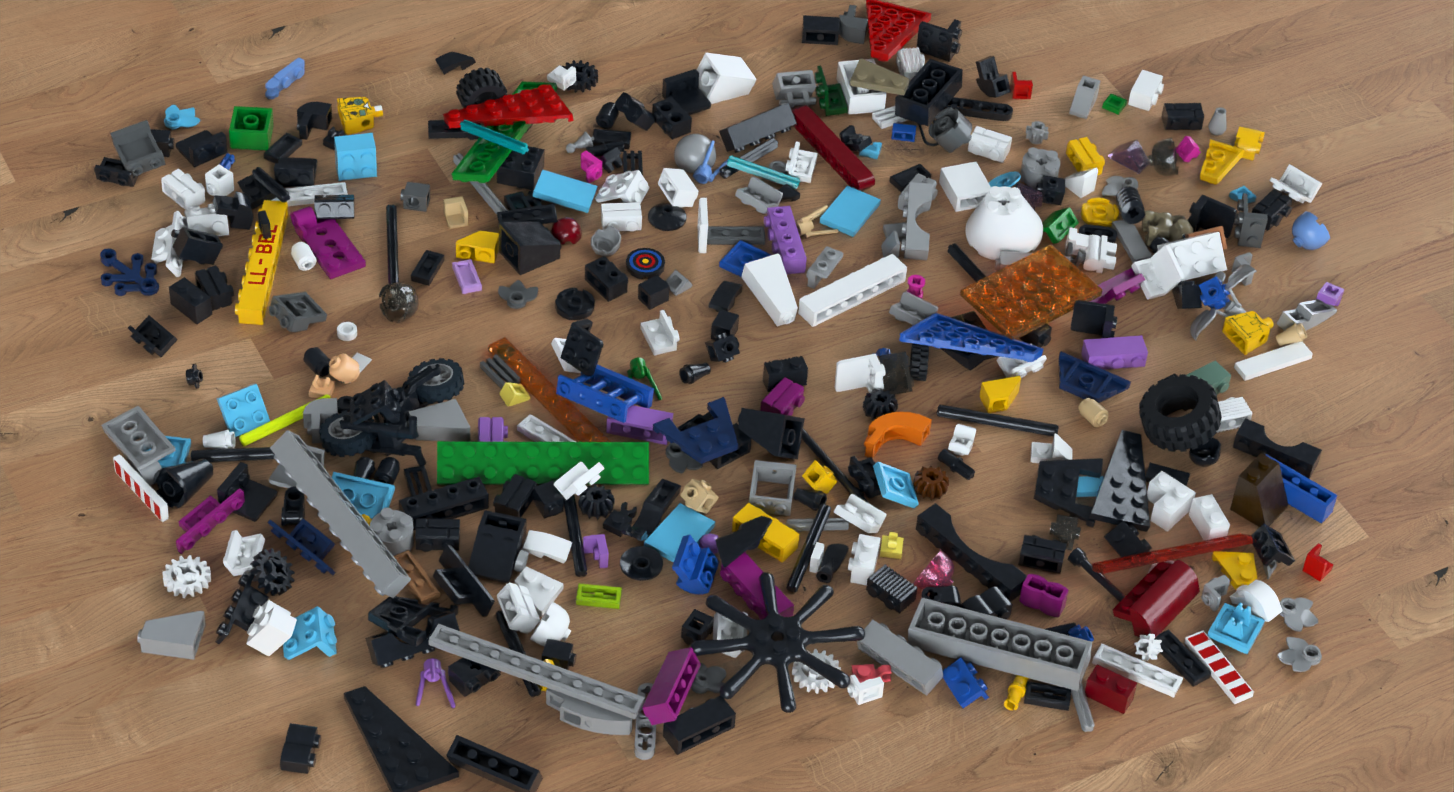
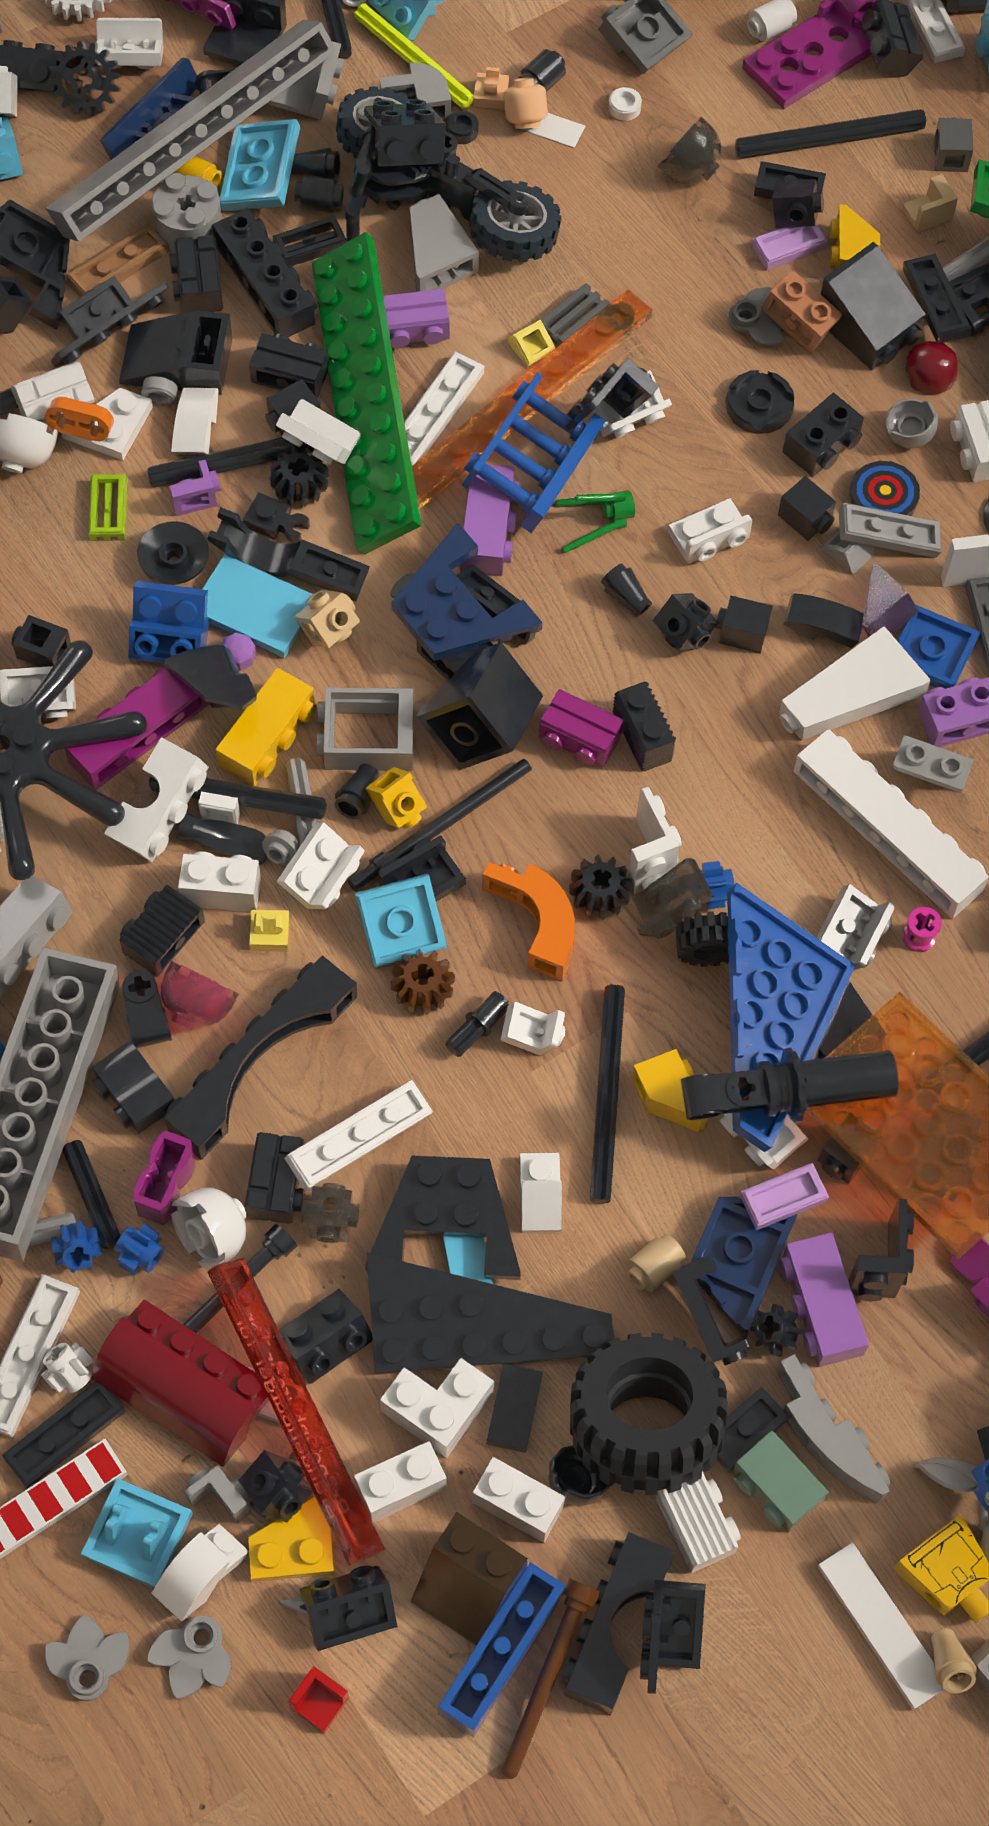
camera: 85 degrees right, 20 degrees up
none -> orange beam [45,397,114,441]
none -> white arch [104,737,209,862]
none -> blue gear [114,1223,164,1276]
none -> white cylinder [171,1188,246,1270]
none -> black brick [238,1450,313,1523]
none -> light grey plate [262,830,299,865]
none -> white tile [284,1080,433,1191]
none -> white brick [472,1457,565,1543]
none -> reddish brown piece [502,1578,600,1779]
none -> black bracket [640,1580,706,1694]
none -> black panel [673,1254,751,1366]
none -> black piece [681,1048,899,1123]
none -> lavender tile [740,1163,829,1230]
none -> black gear [750,1304,804,1357]
none -> nougat bracket [761,270,842,354]
none -> black brick [772,179,824,228]
none -> light grey slope [776,1354,890,1504]
none -> light grey tile [839,503,942,558]
none -> slope [862,565,919,637]

